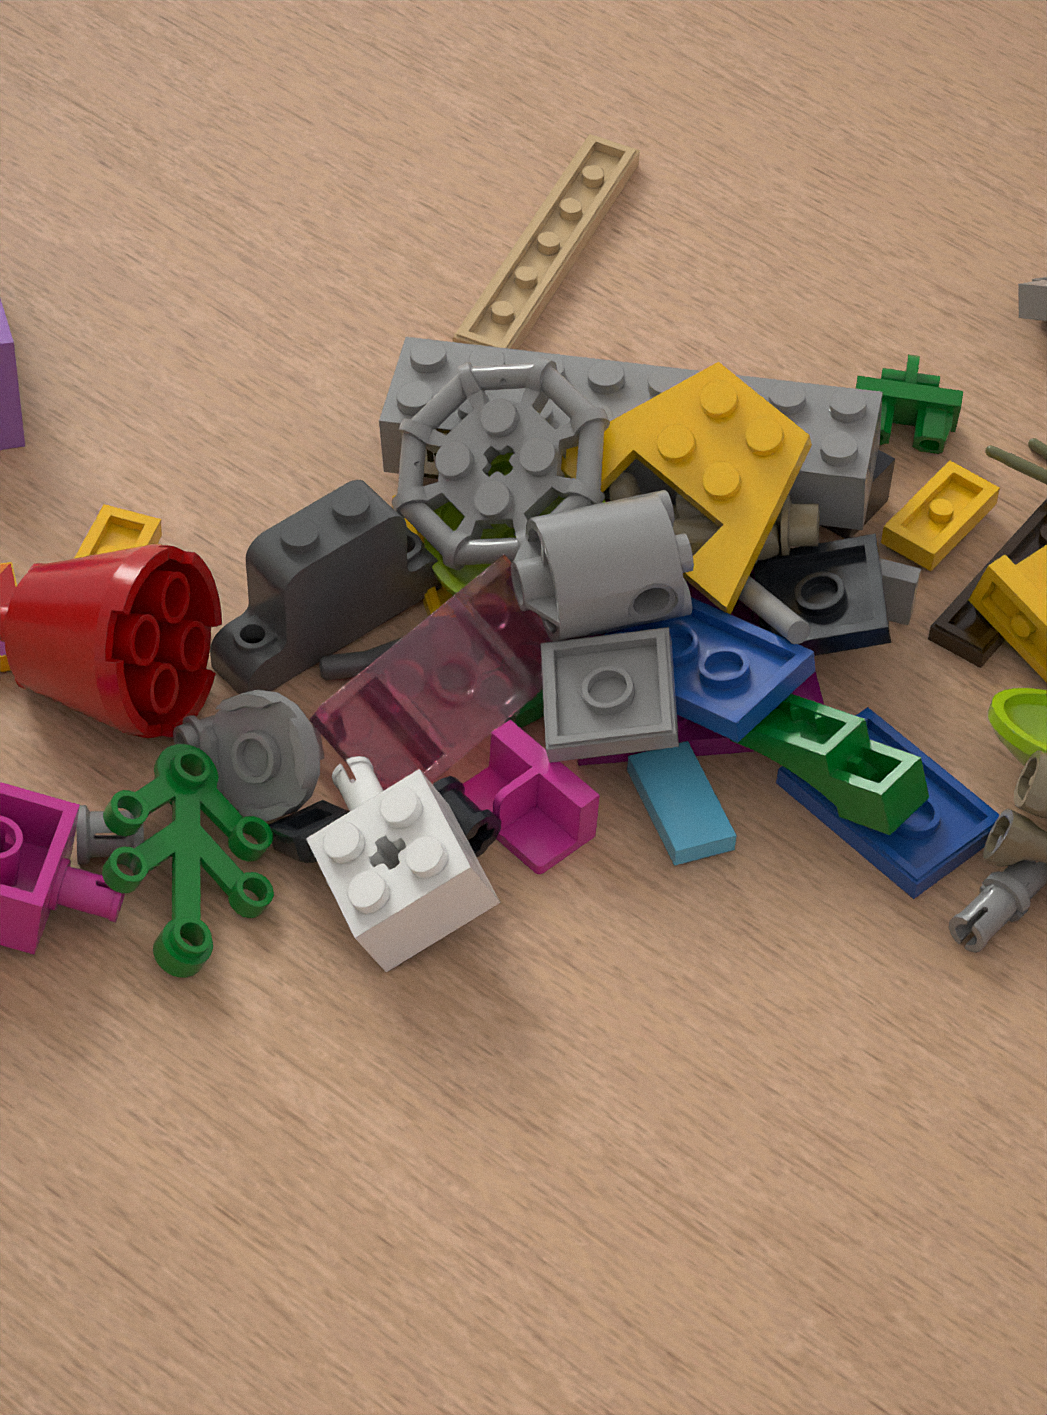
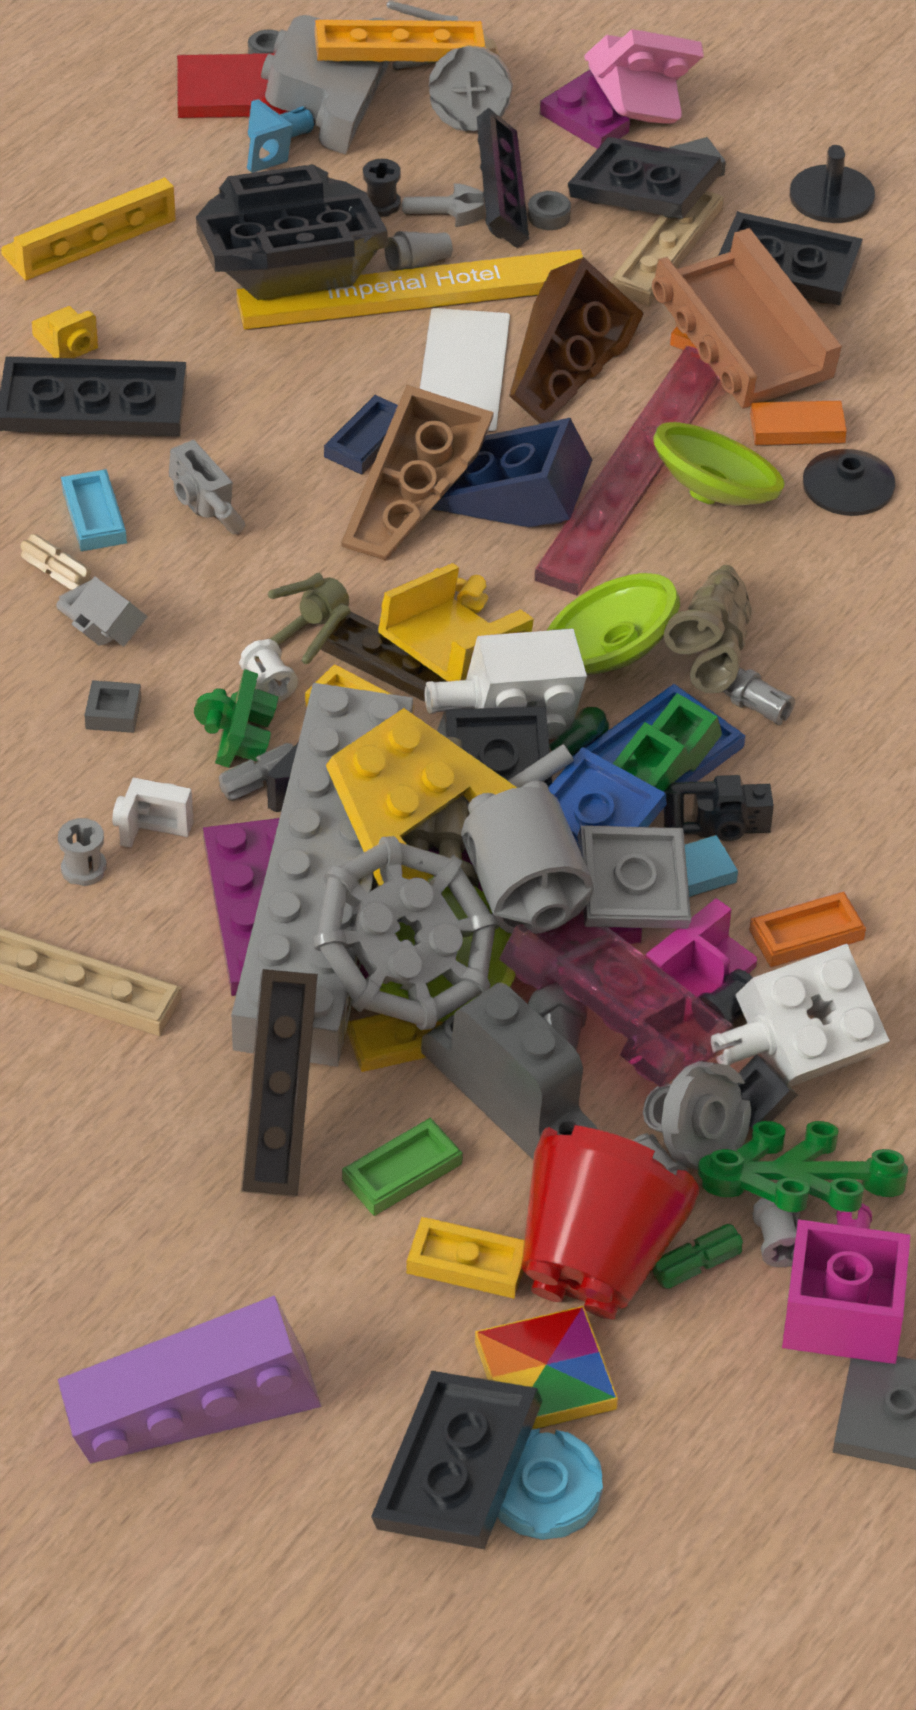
camera: 90 degrees left, 0 degrees up
none -> light grey bush [58,818,107,886]
none -> dark grey tile [84,680,142,733]
none -> white bracket [112,778,193,848]
none -> white bush [239,639,298,702]
none -> dark brown brick [240,969,318,1197]
none -> bright green tile [342,1117,463,1216]
none -> white brick [425,629,587,740]
none -> dark green arm [549,706,609,756]
none -> green piece [652,1224,743,1289]
none -> black piece [664,775,774,841]
none -> orange tile [749,891,866,968]

